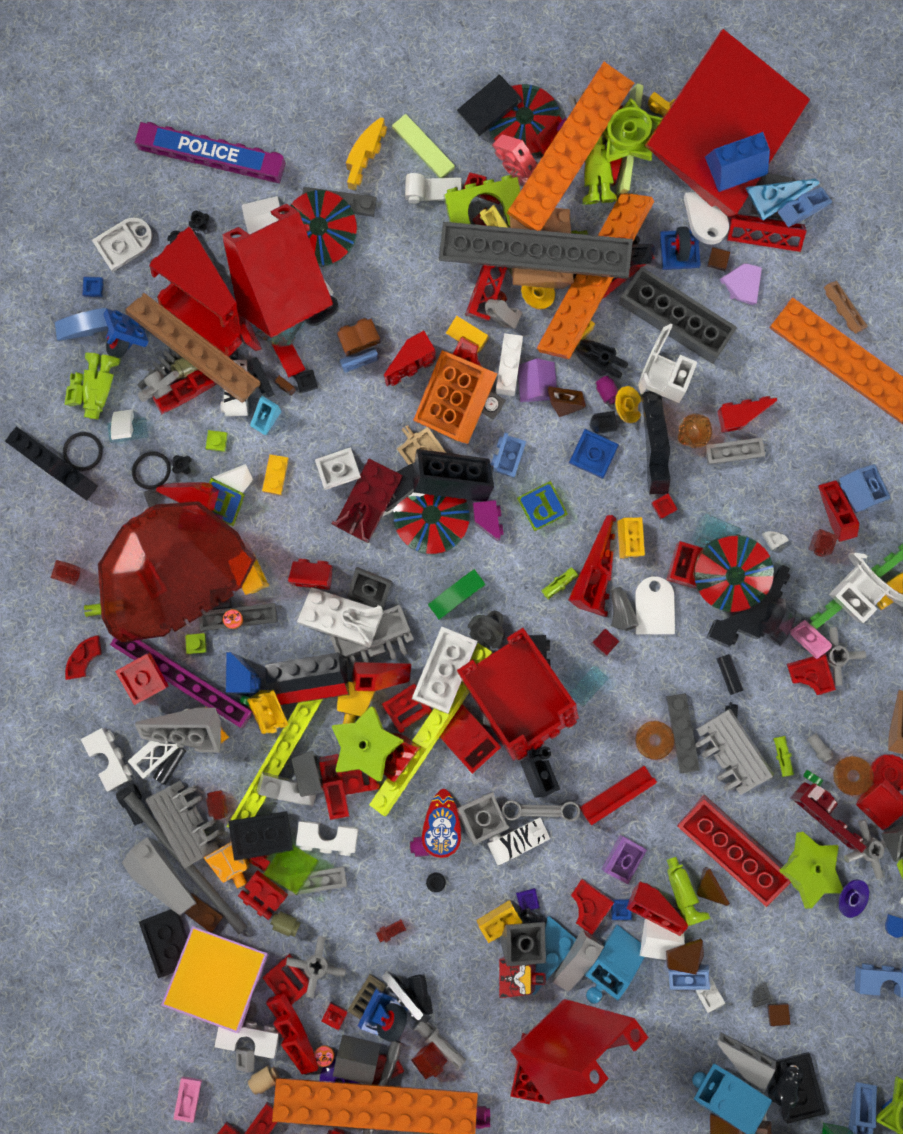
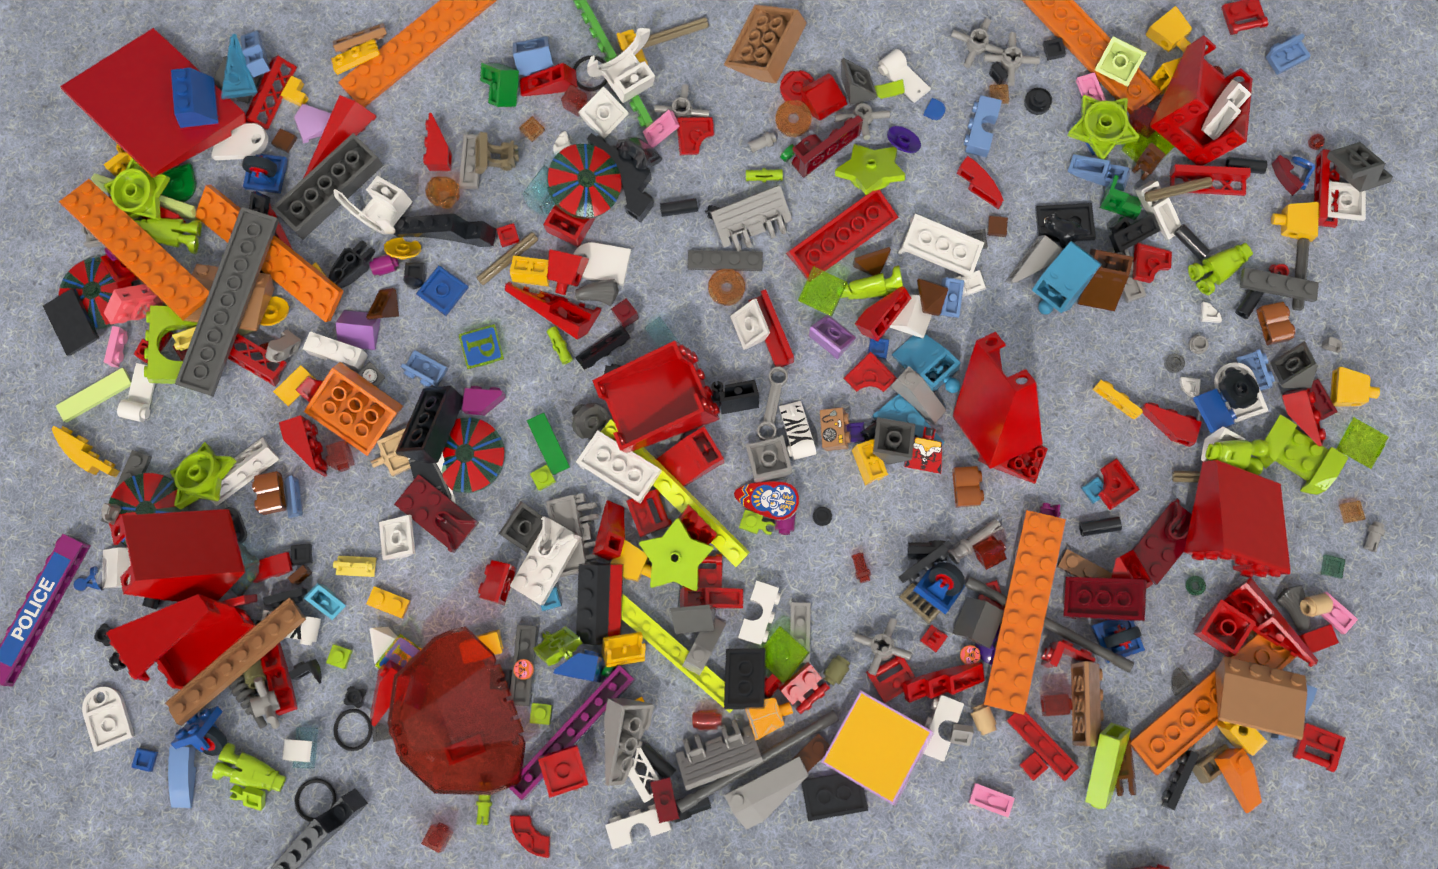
camera: 75 degrees left, 5 degrees down
none -> blue piece [74,566,102,591]
none -> light grey tile [102,503,122,525]
none -> bright pink plate [104,326,128,368]
none -> green tile [161,163,196,202]
none -> lime plate [170,442,237,509]
none -> white fence [211,437,279,506]
none -> yellow piece [281,76,309,107]
none -> black plate [288,659,322,684]
none -> red wedge [303,95,377,178]
none -> clear red brick [326,440,355,472]
none -> yellow hinge [331,39,379,75]
none -> light yellow hinge [333,556,376,577]
none -> dark tan tile [475,132,519,174]
none -> dark tan axle [477,232,538,285]
none -> green panel [480,63,519,107]
none -> clear orange tile [519,116,545,142]
none -> lime plate [530,465,556,491]
none -> lime plate [533,626,583,666]
none -> dark azure tile [541,587,562,611]
none -> red torso [547,249,589,295]
none -> black tyre [573,56,607,91]
none -> black plate [575,326,631,370]
none -> white slope [578,86,629,139]
none -> dark red plate [650,778,679,823]
none -> white slope [730,299,770,350]
none -> lime plate [739,510,775,535]
none -> clear neon green tile [798,266,848,316]
none -> medium nougat brick [820,408,851,451]
none -> white plate [898,214,984,278]
none -> dark orange brick [952,466,984,508]
none -> red slope [957,156,1004,210]

